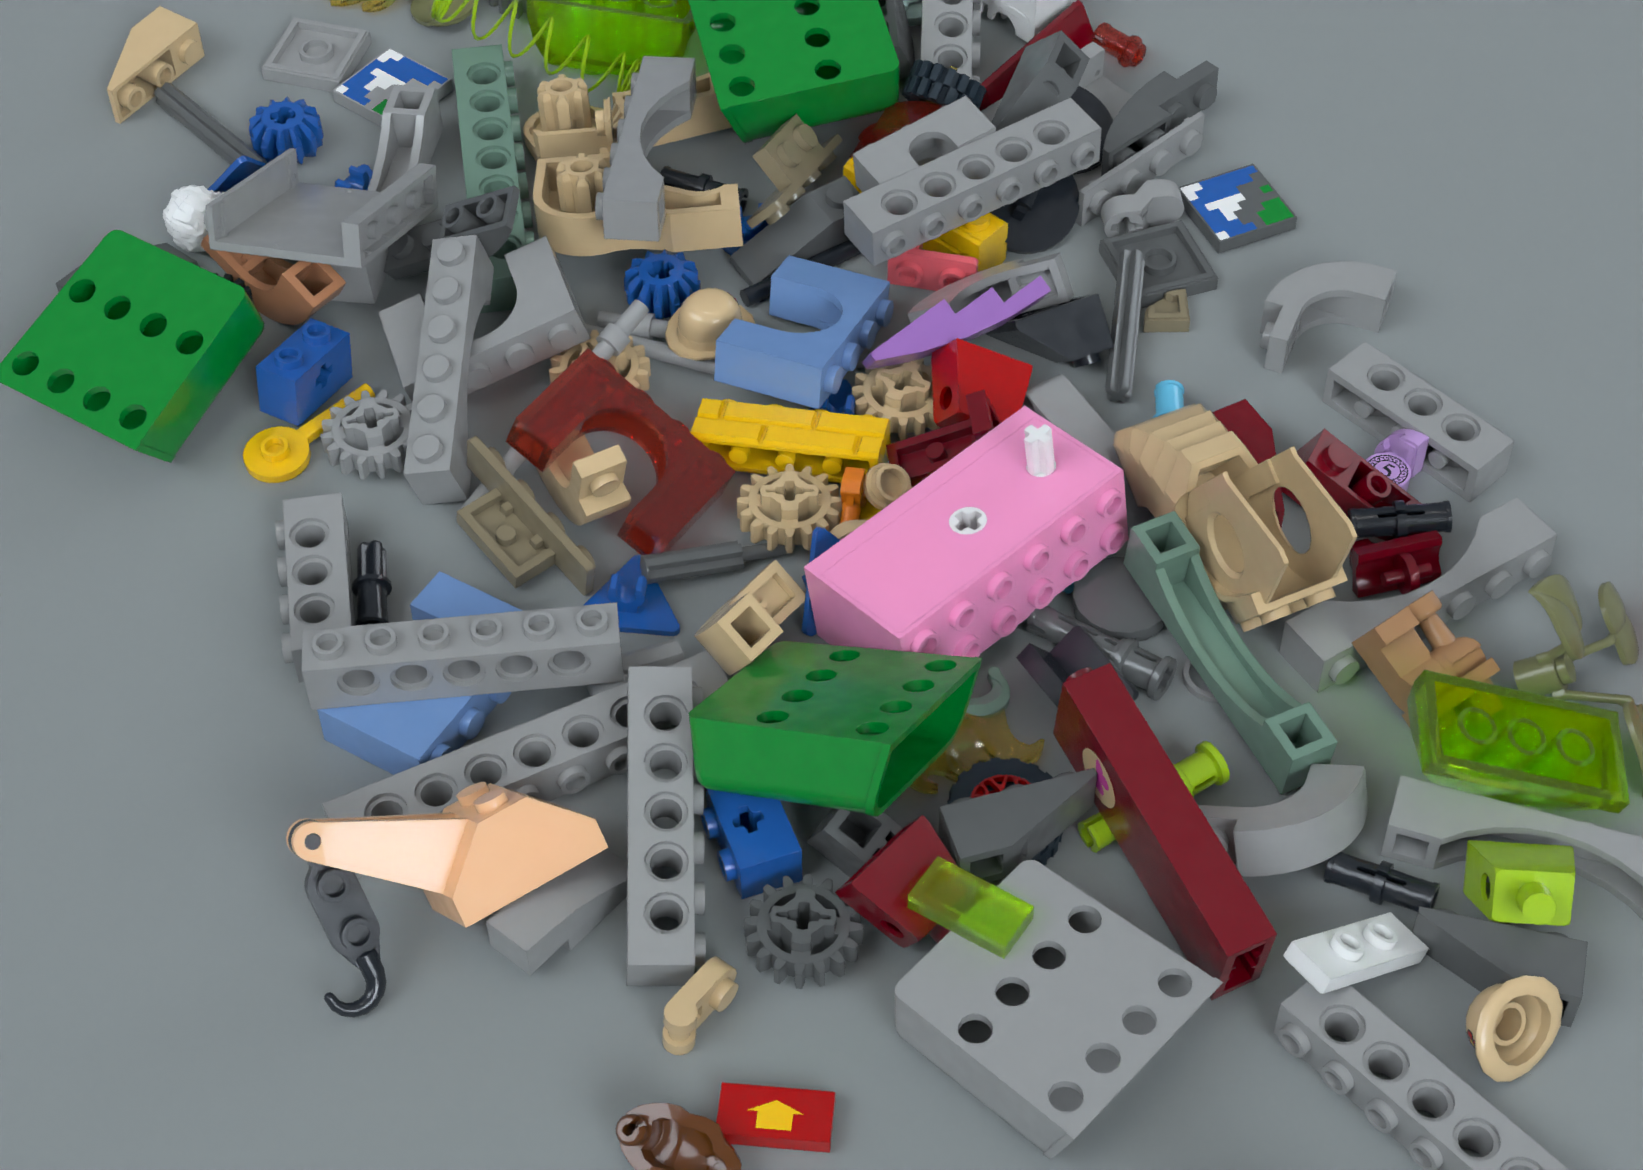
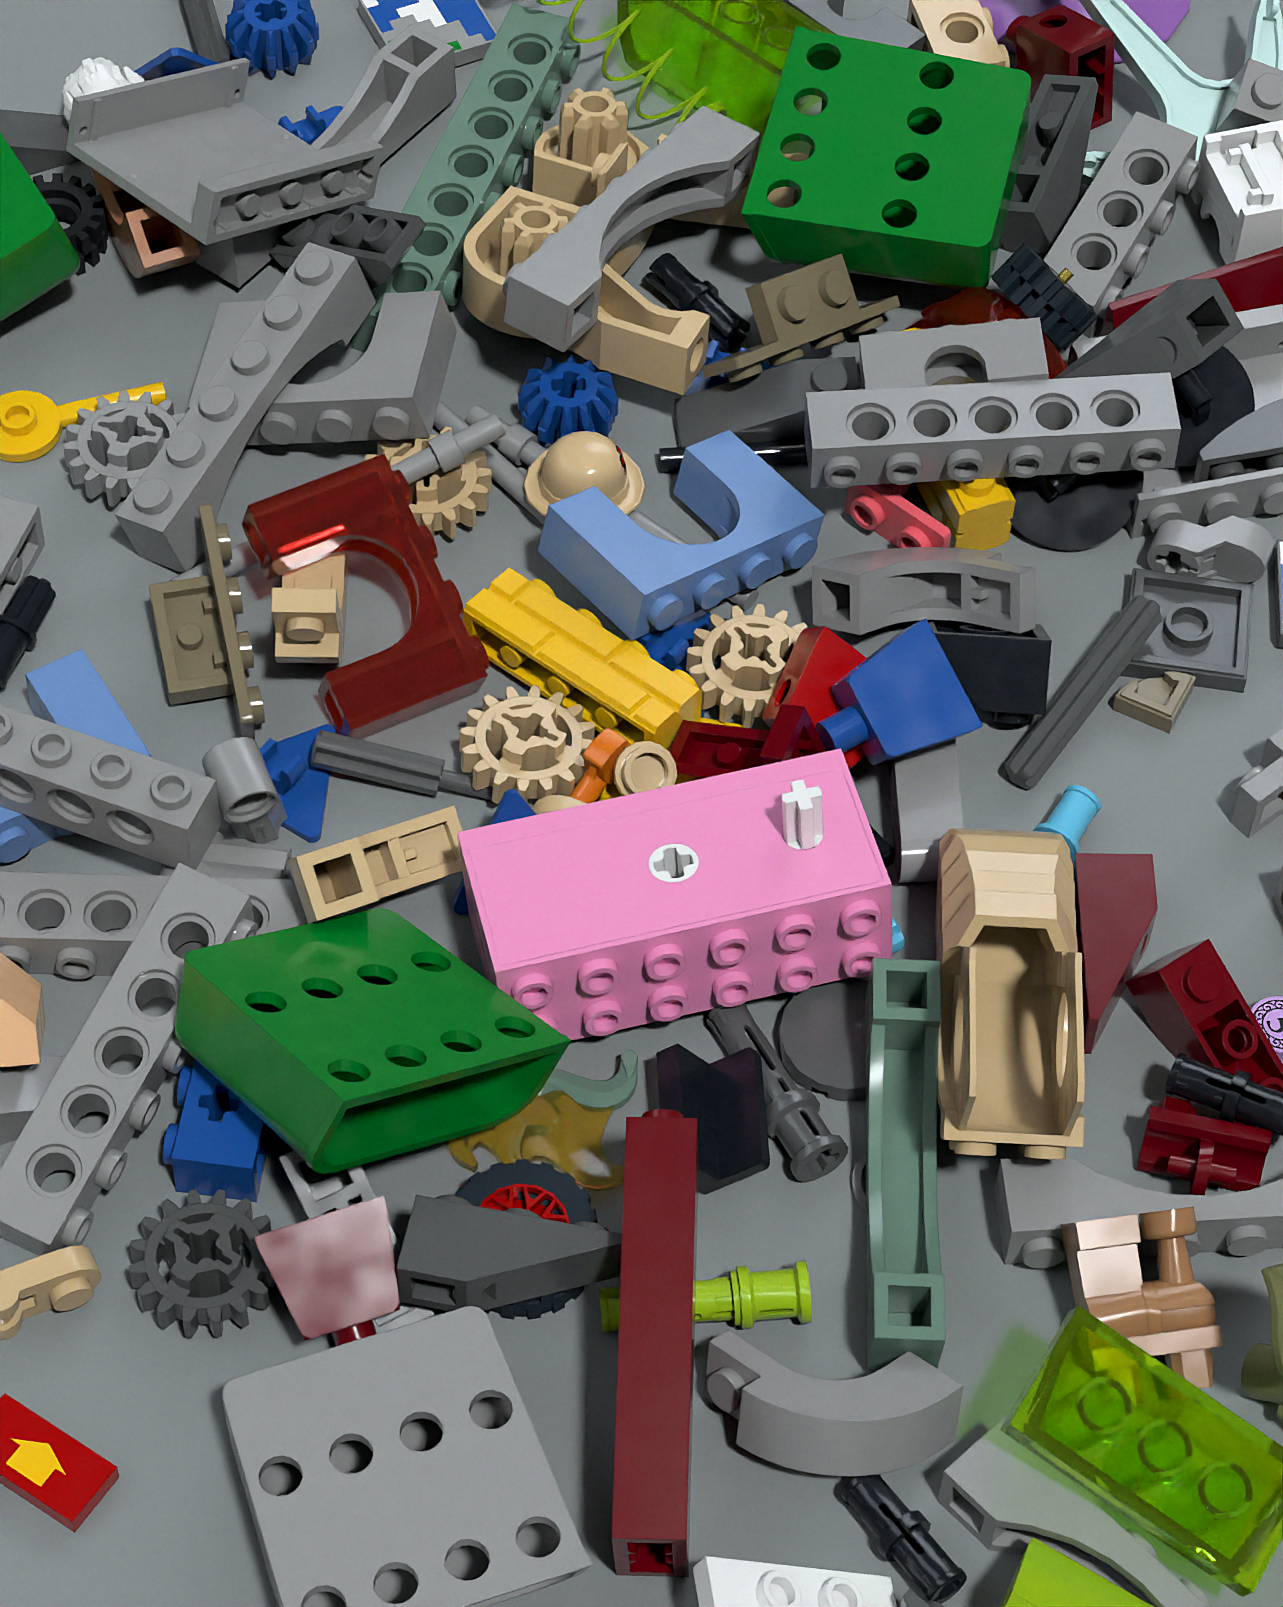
camera: 25 degrees right, 5 degrees up
blue brick [256,318,353,426] -> none
medium lavender slope [862,276,1052,370] -> none
clear neon green tile [908,856,1034,959] -> none
none -> light grey piece [202,737,288,844]
none -> blue torso [816,618,983,765]

